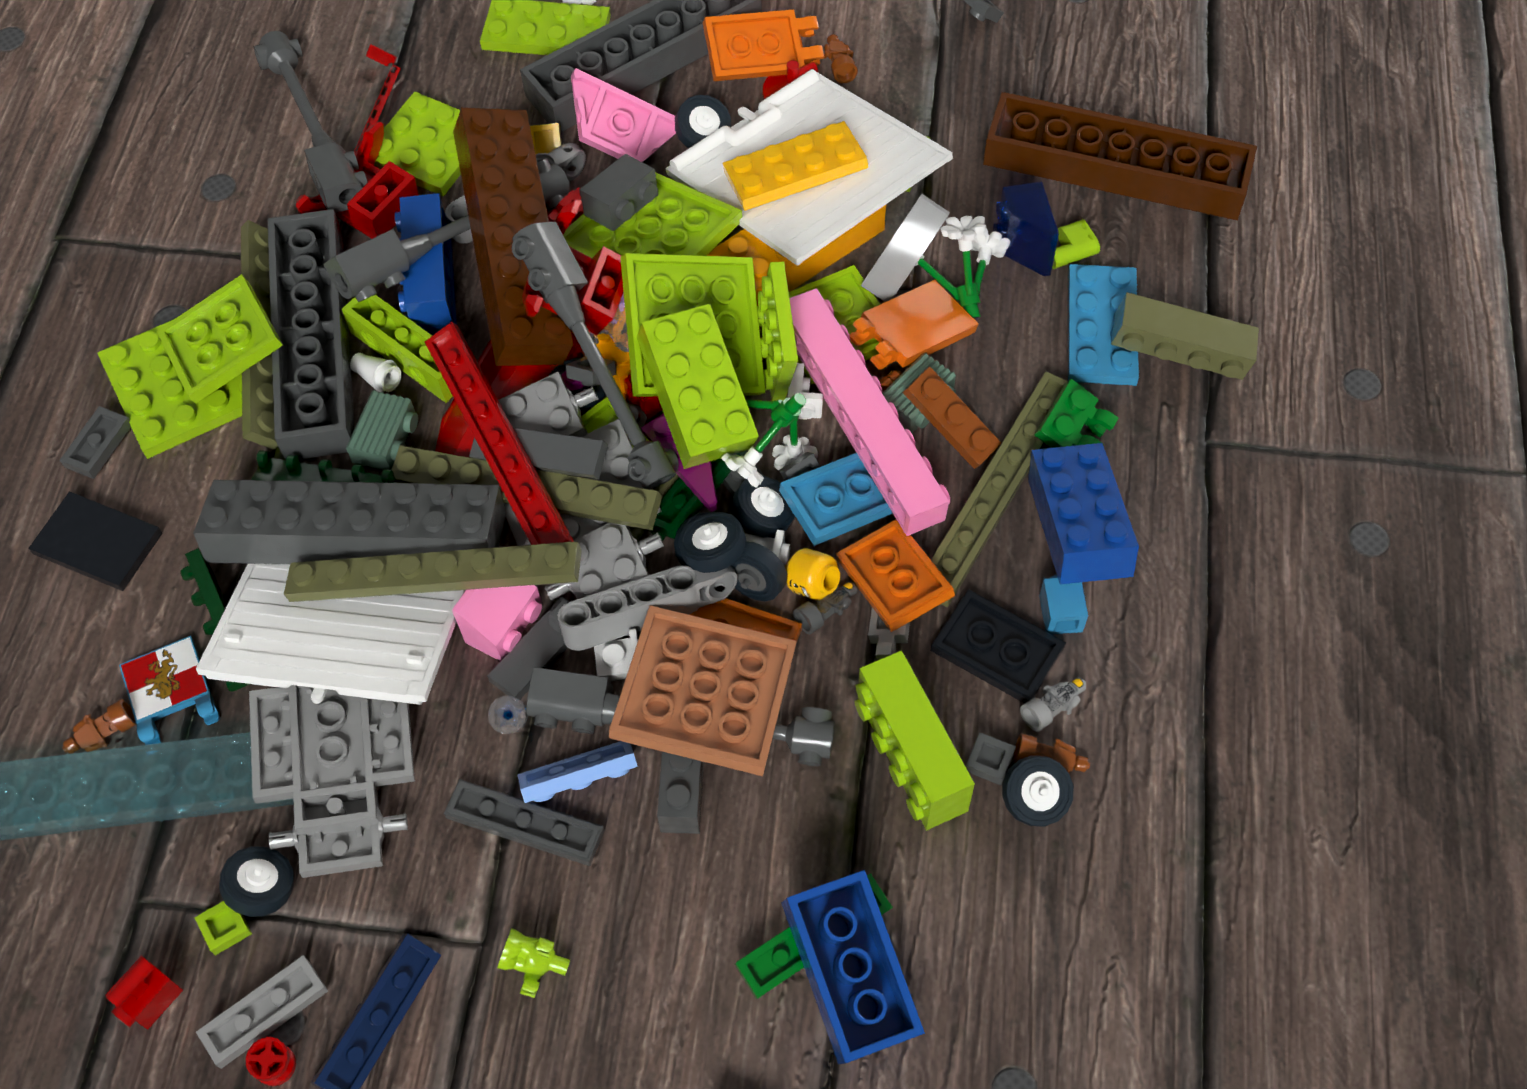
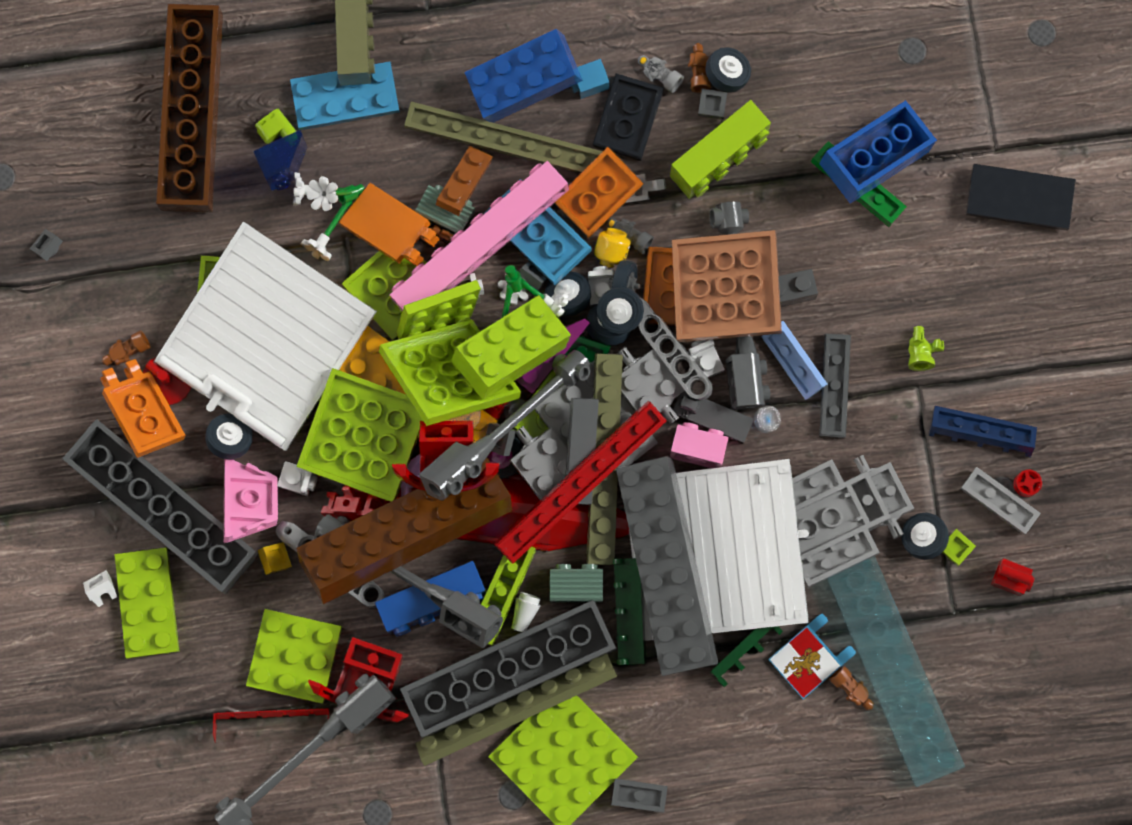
camera: 105 degrees left, 20 degrees up
black tile [28,491,162,591] -> none
lime plate [157,274,283,404] -> none
olive plate [284,541,582,602] -> none
dark grey brick [579,154,659,231] -> none
yellow plate [722,121,868,211] -> none
light grey slope [861,194,950,302] -> none
green plate [1034,379,1119,448] -> none

